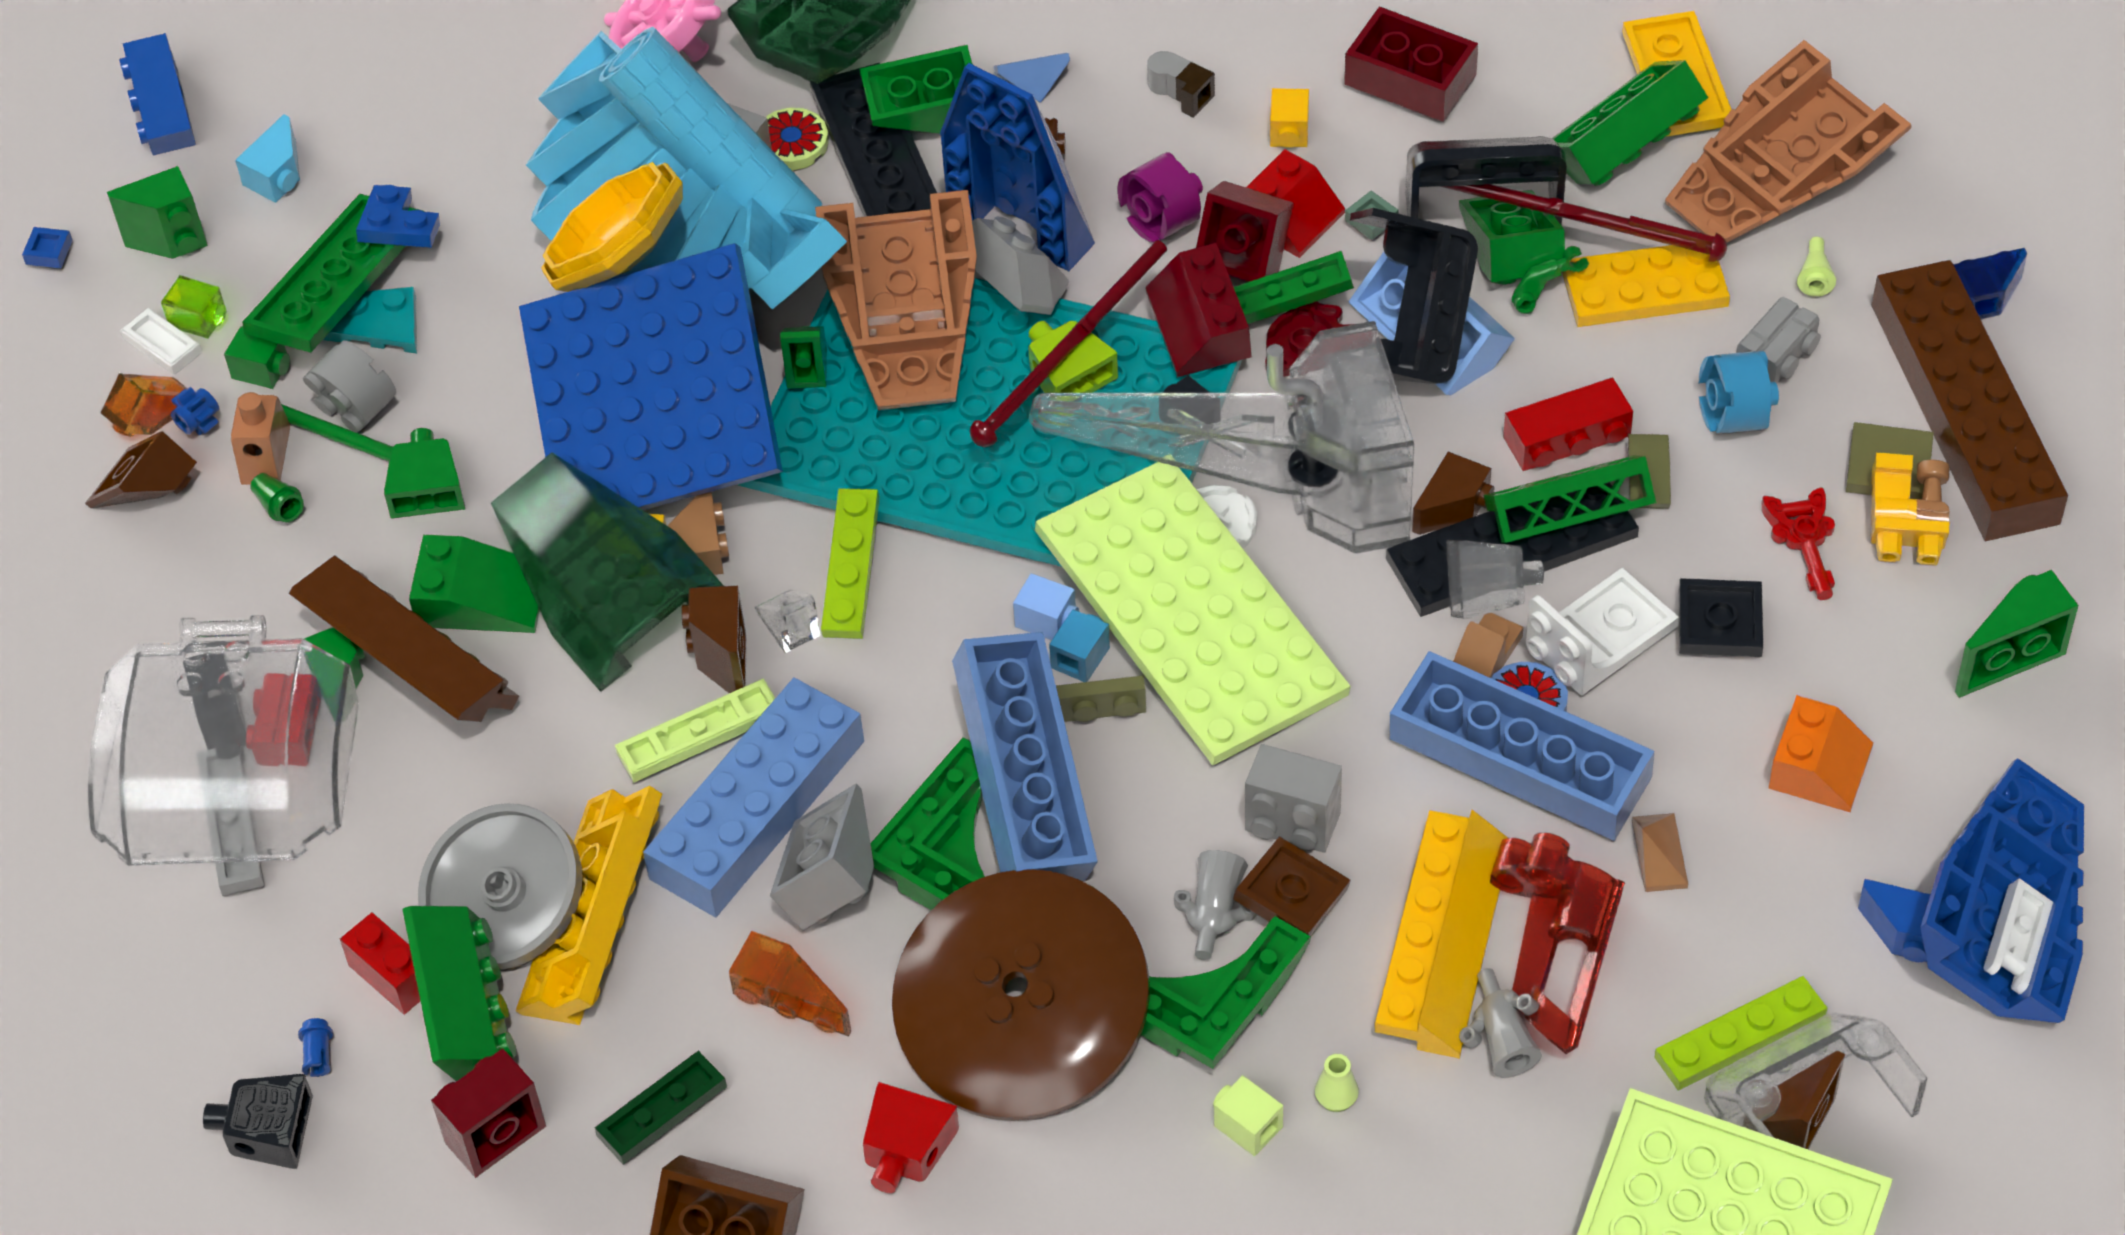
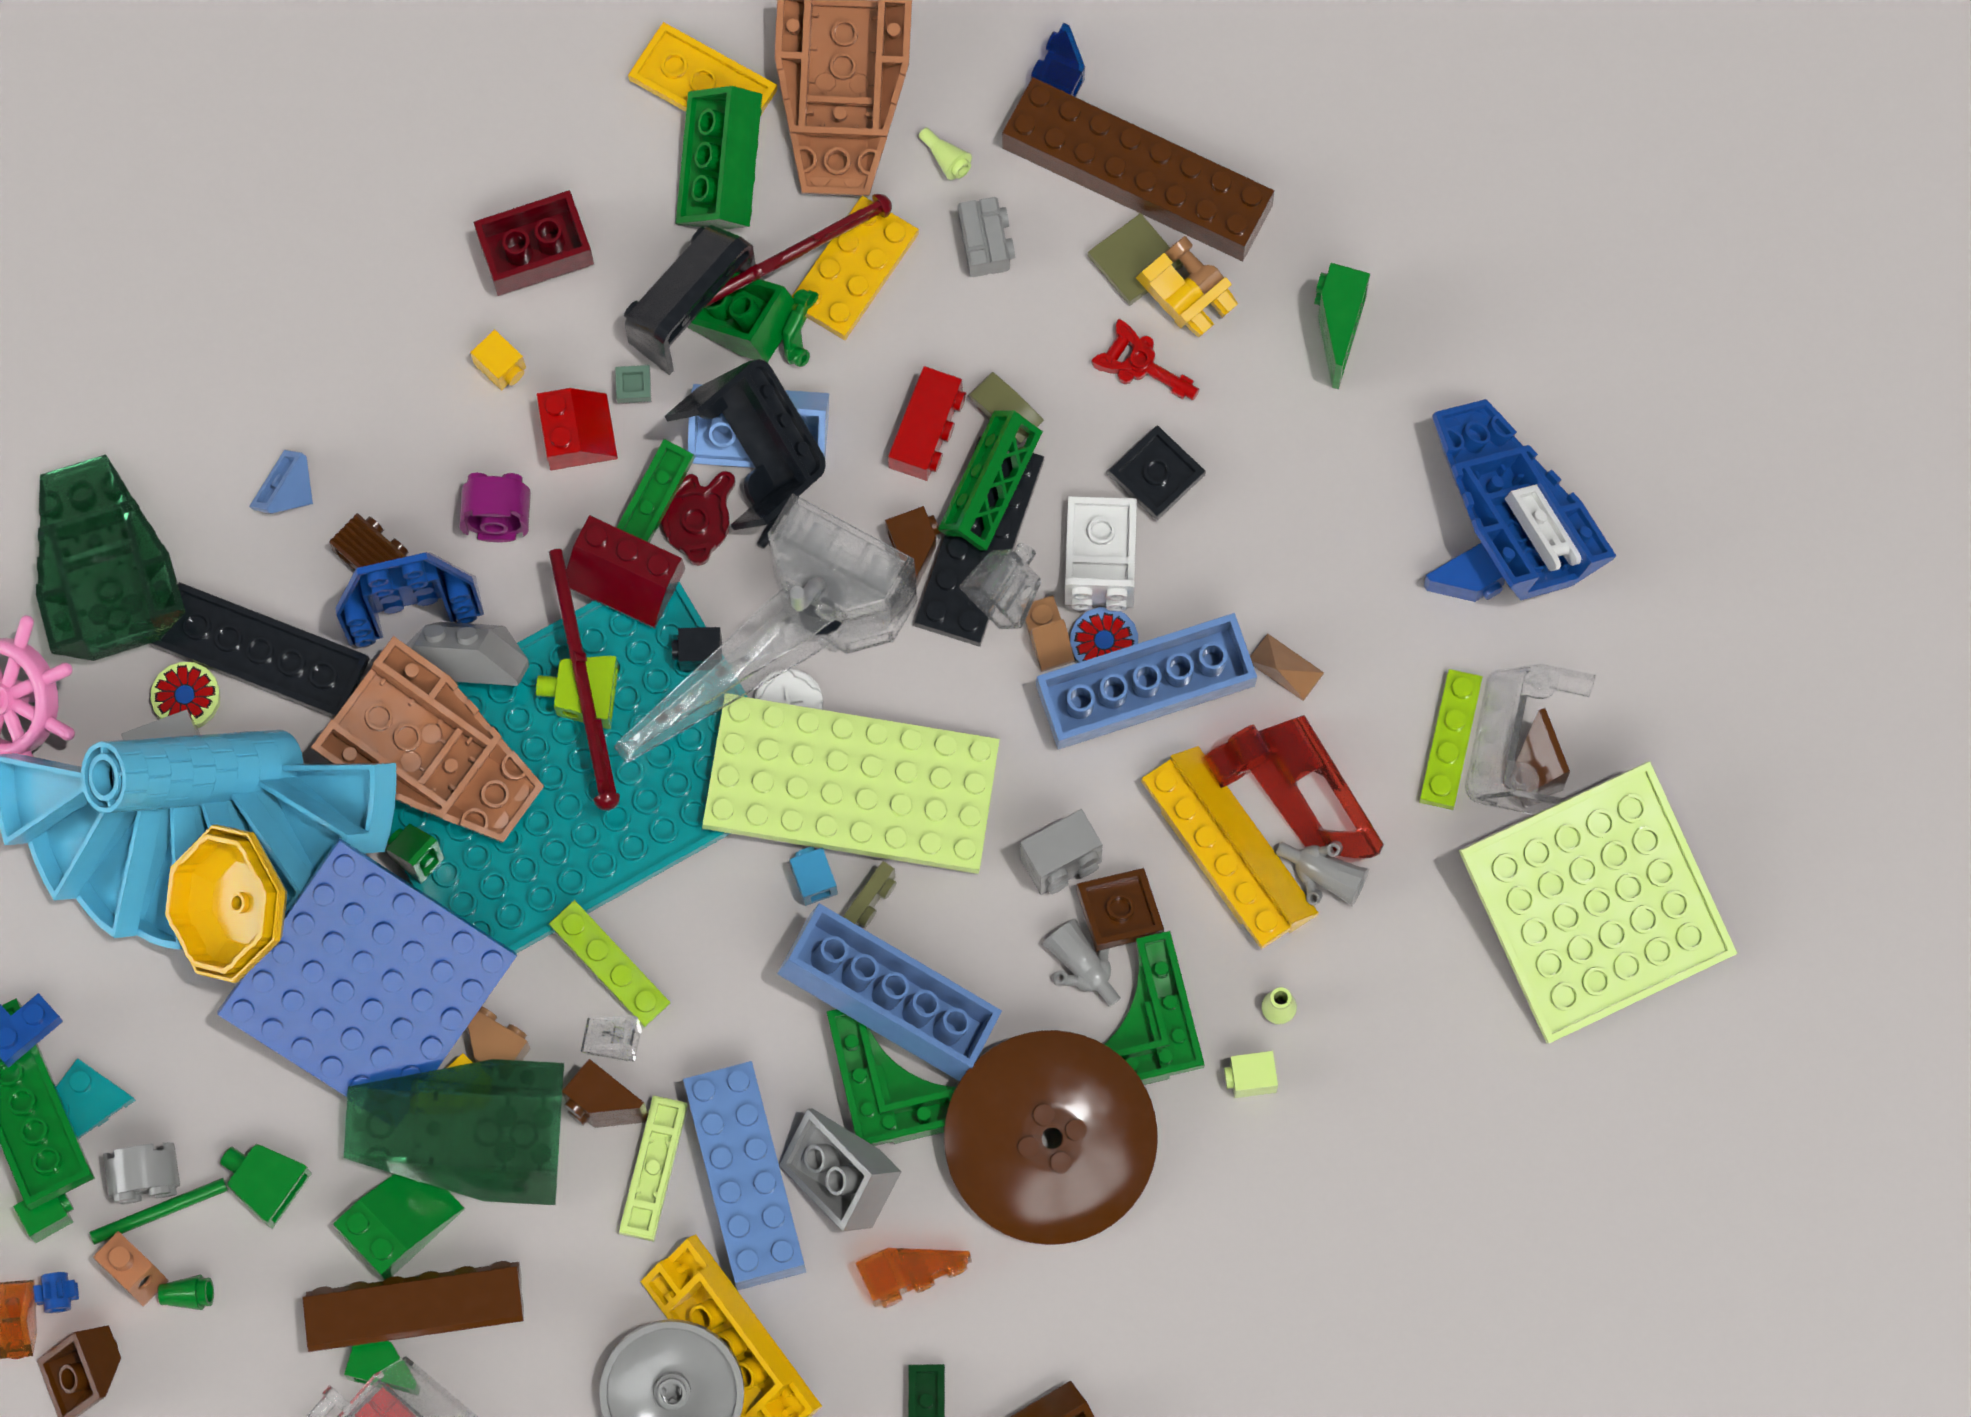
camera: 50 degrees left, 20 degrees up
green slope [859,45,972,134] -> none
red torso [863,1082,959,1193] -> none
light blue brick [1013,573,1079,640] -> none
leg [1147,51,1215,118] -> none
dark red brick [1196,181,1294,282] -> none
dark azure brick [1699,351,1779,433] -> none
orange slope [1769,695,1873,812] -> none

